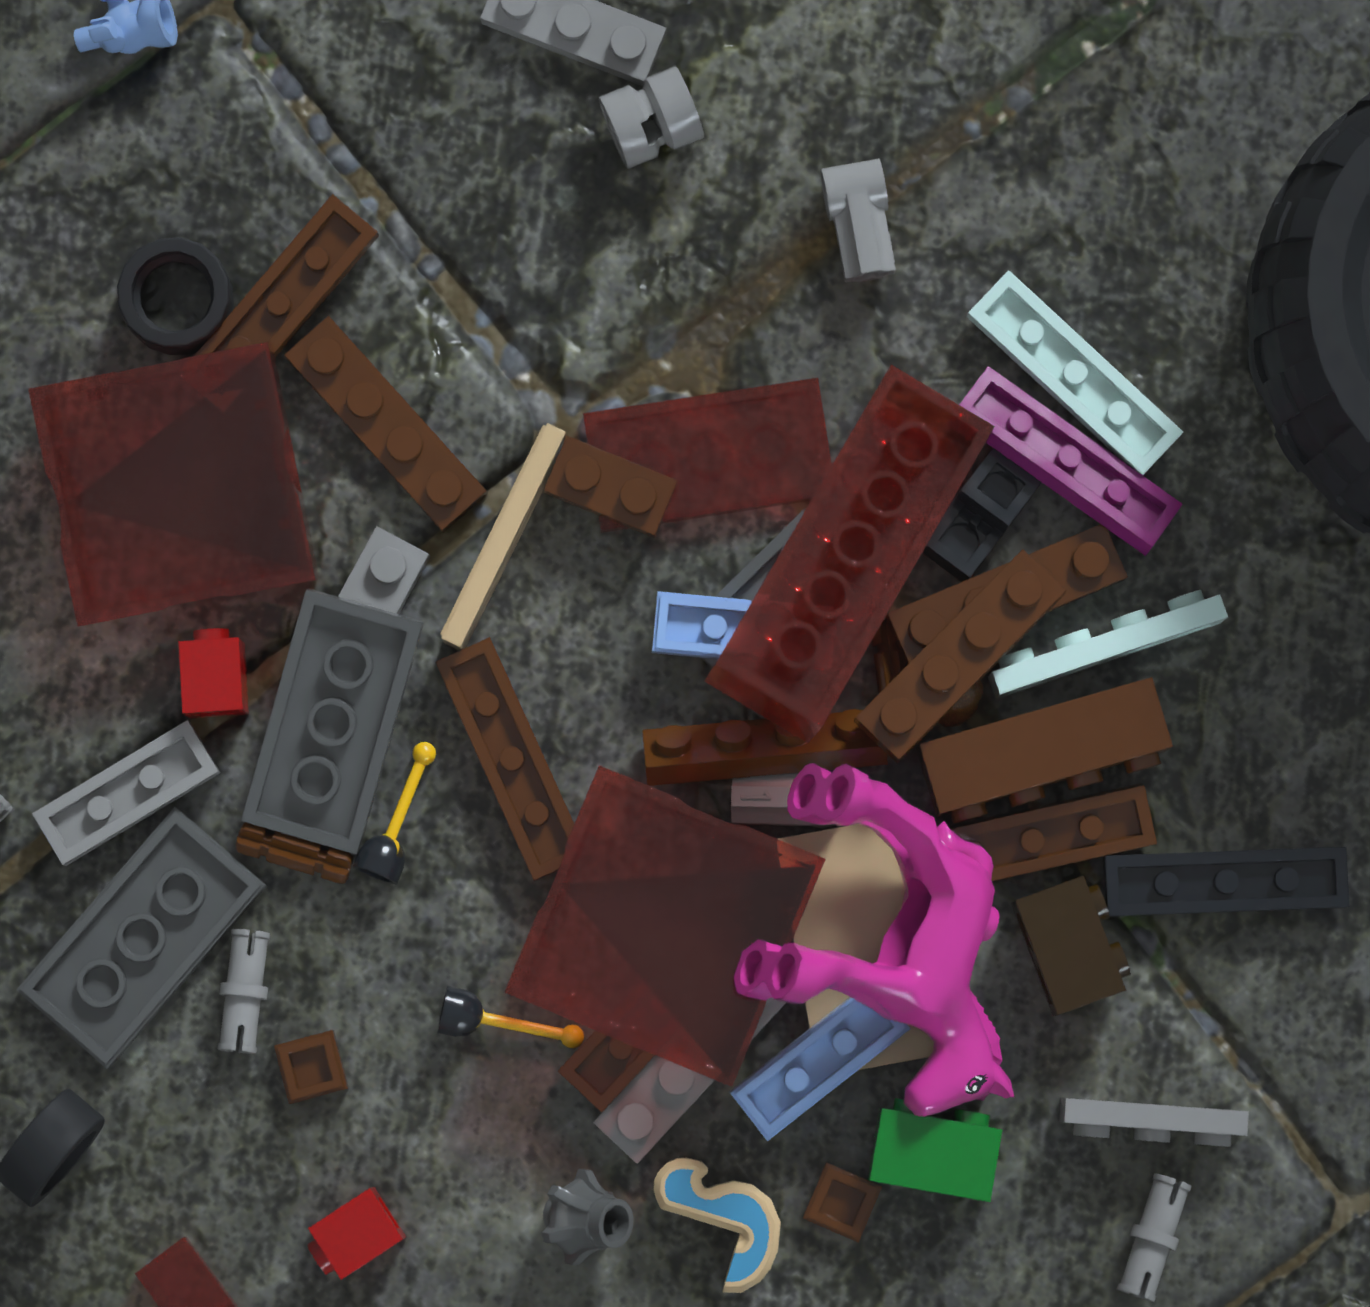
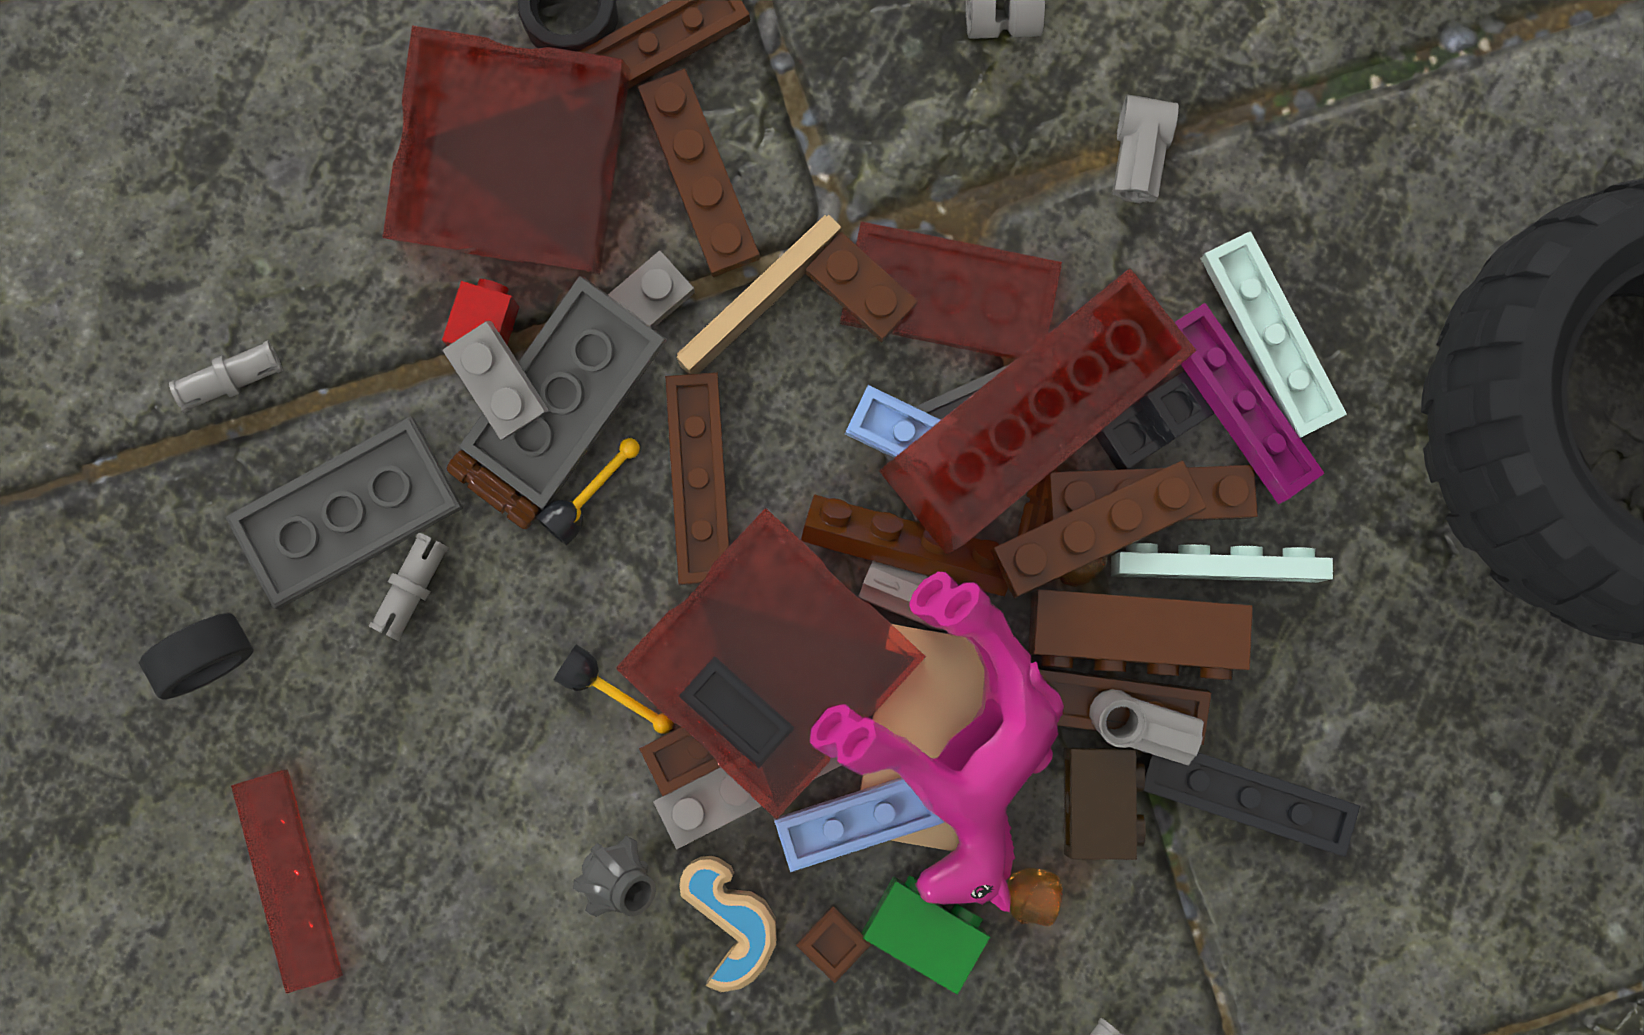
camera: 15 degrees right, 0 degrees up
light grey plate [32,720,221,866] -> none
reddish brown tile [274,1030,349,1104] -> none
red brick [307,1187,406,1280] -> none
light grey plate [1059,1098,1249,1147] -> none
none -> light grey plate [443,321,549,440]
none -> black tile [679,656,795,768]
none -> clear orange piece [1008,868,1063,927]
none -> light grey piece [1089,689,1204,766]

